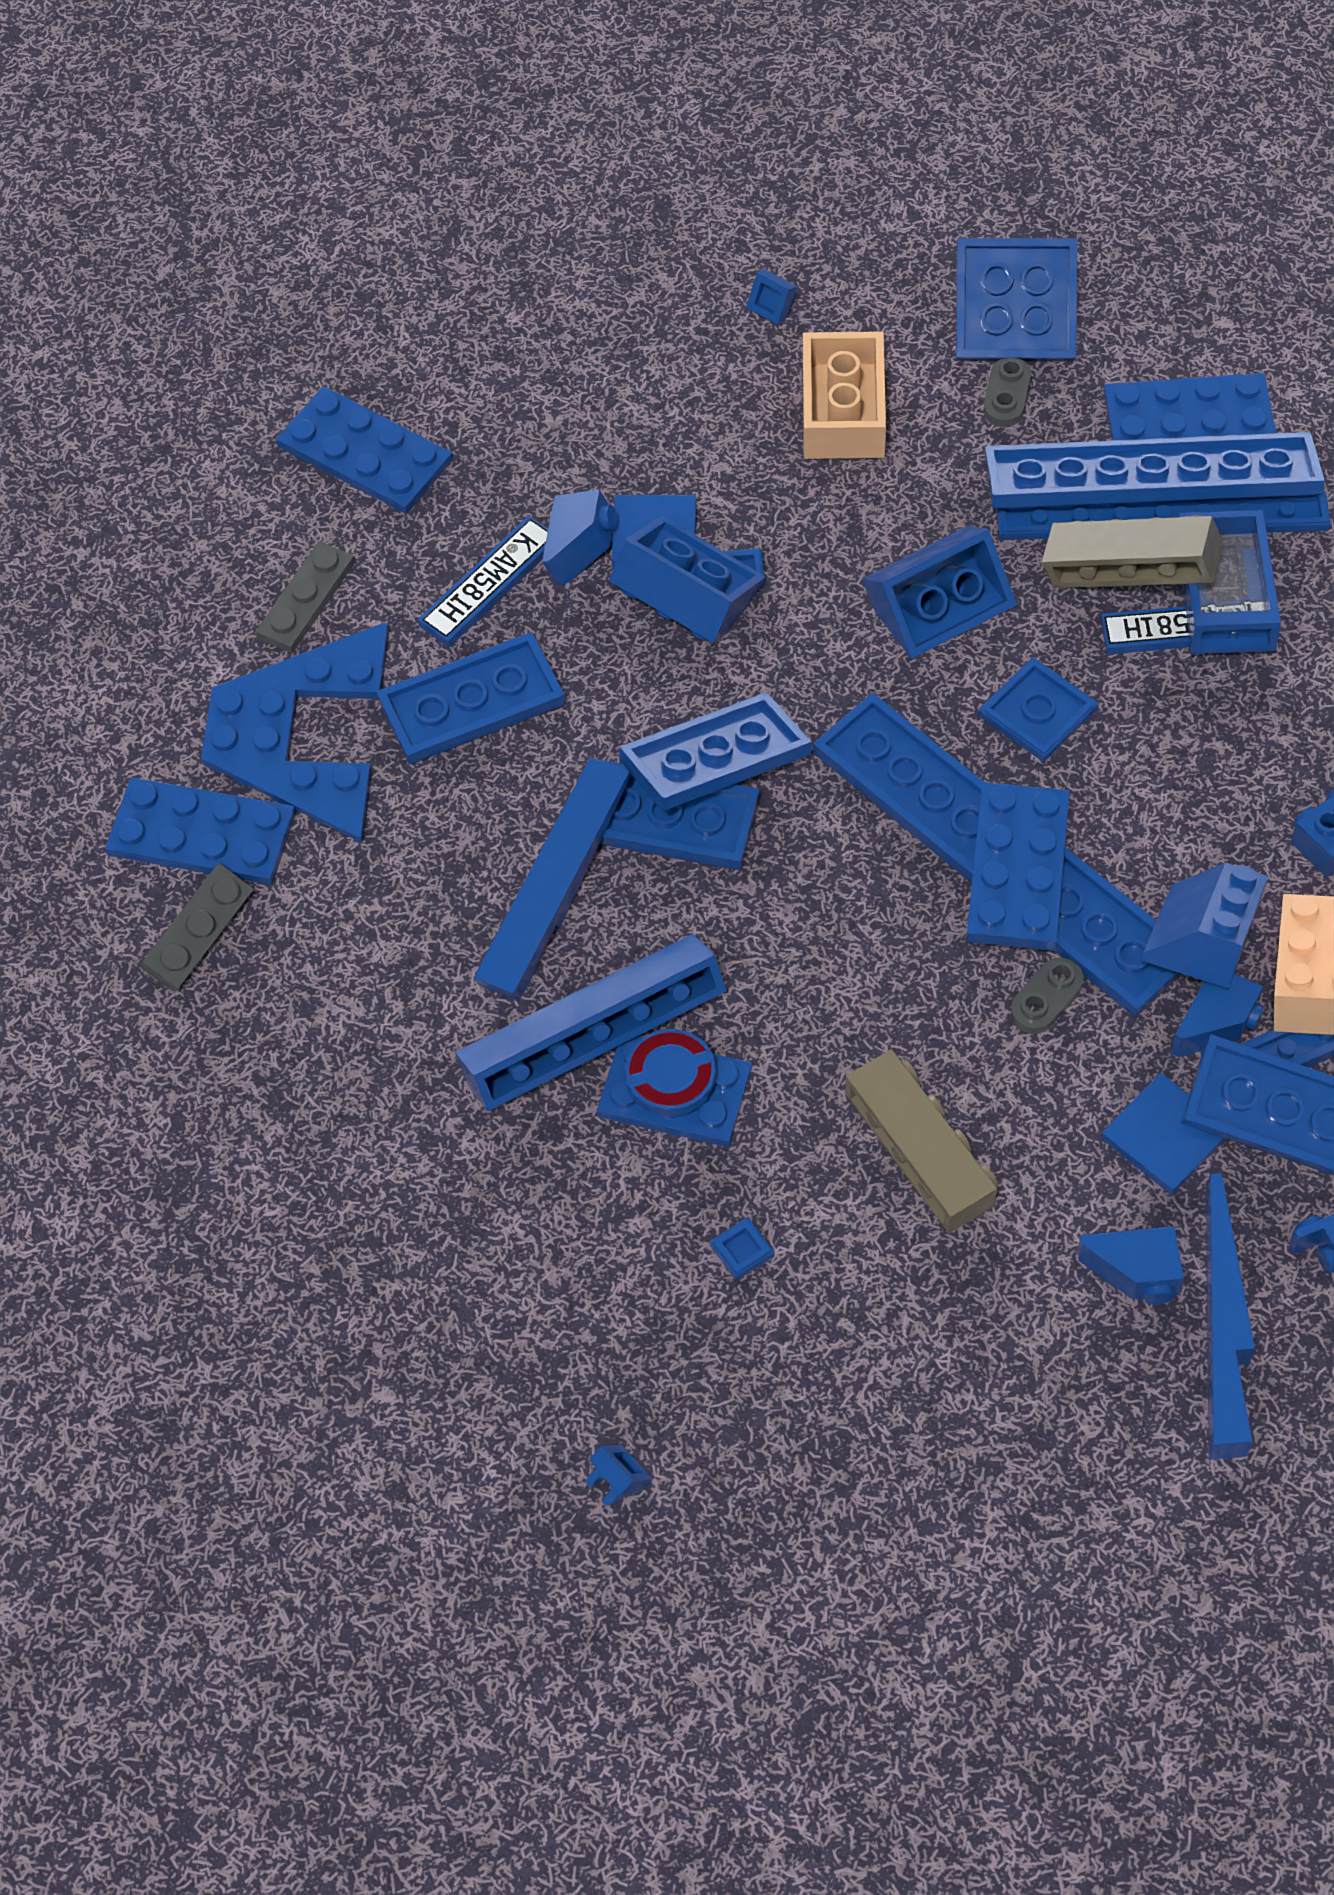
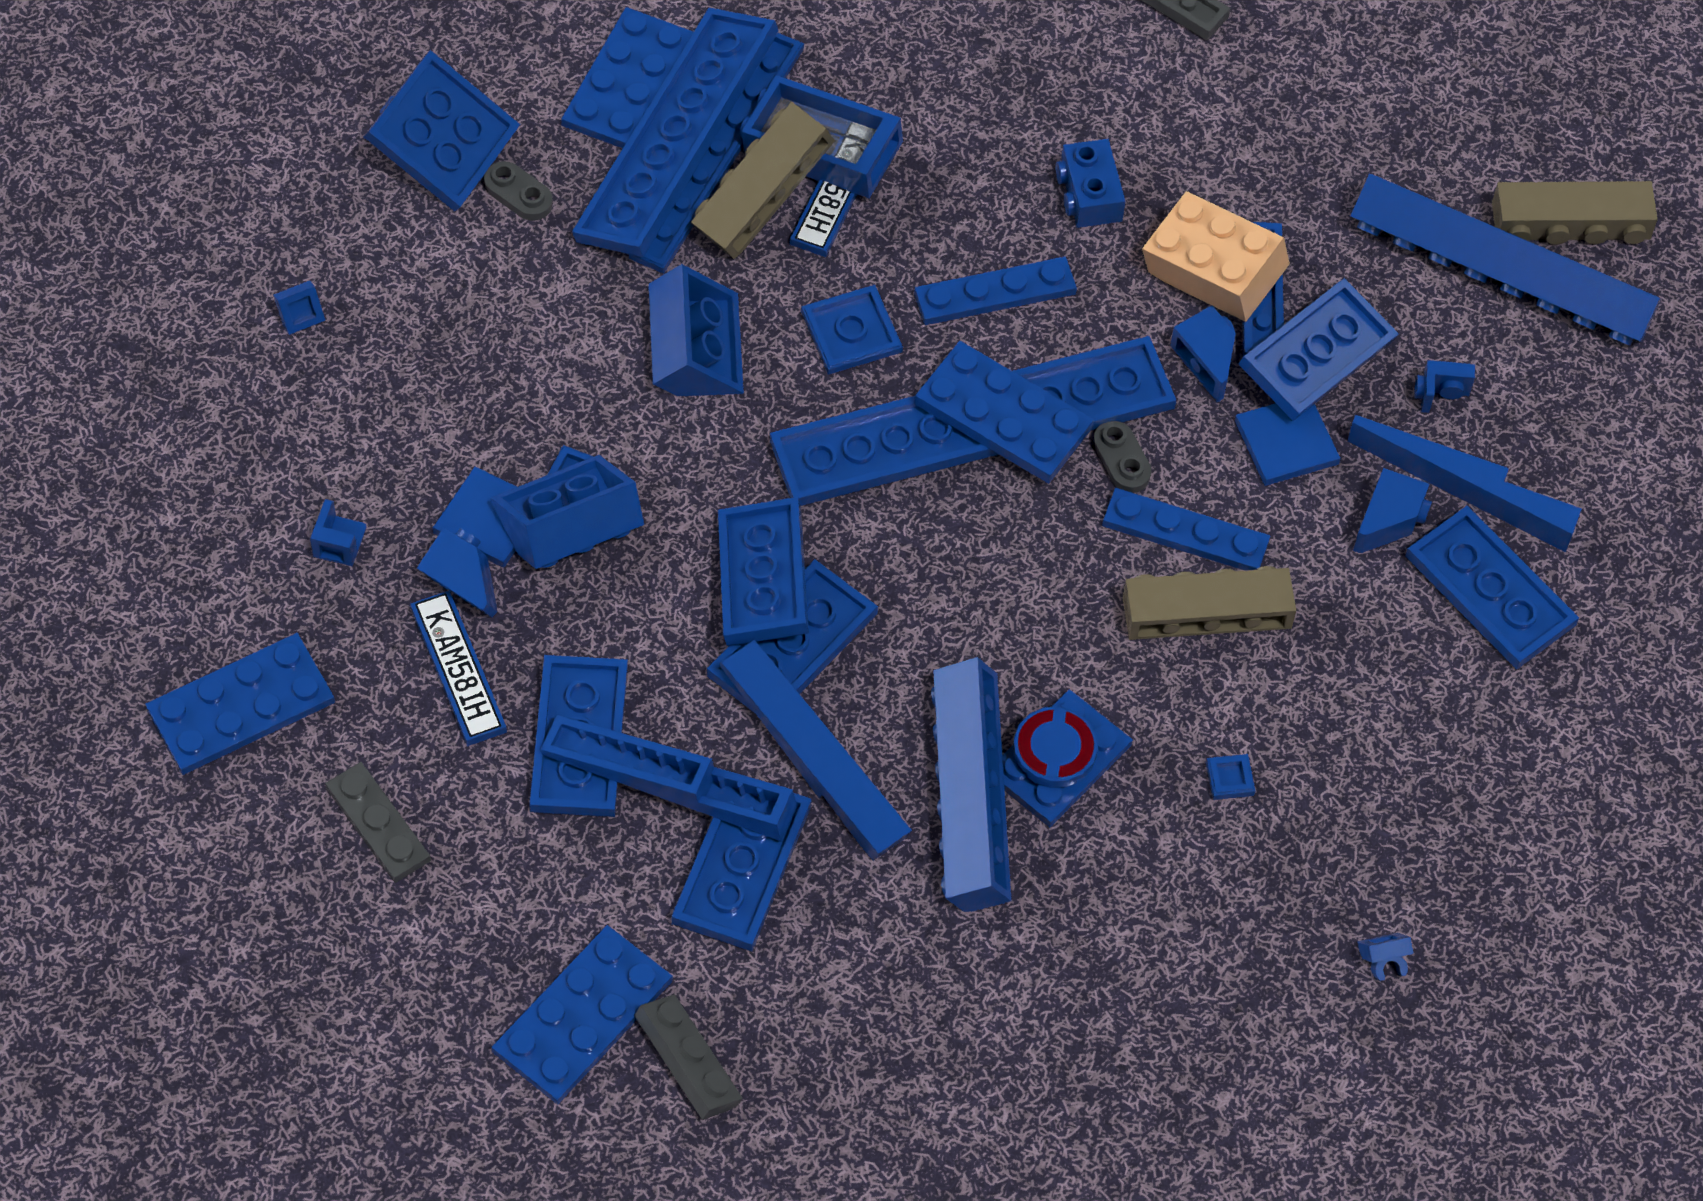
camera: 70 degrees left, 0 degrees up
blue wing [201,623,389,843] -> none
light nougat brick [803,332,886,459] -> none
blue slope [1141,863,1268,989] -> none
none -> blue panel [310,499,367,566]
none -> blue slope [540,715,797,842]
none -> blue plate [671,793,812,952]
none -> blue plate [914,256,1077,325]
none -> blue plate [1102,488,1270,571]
none -> blue plate [1405,506,1579,670]

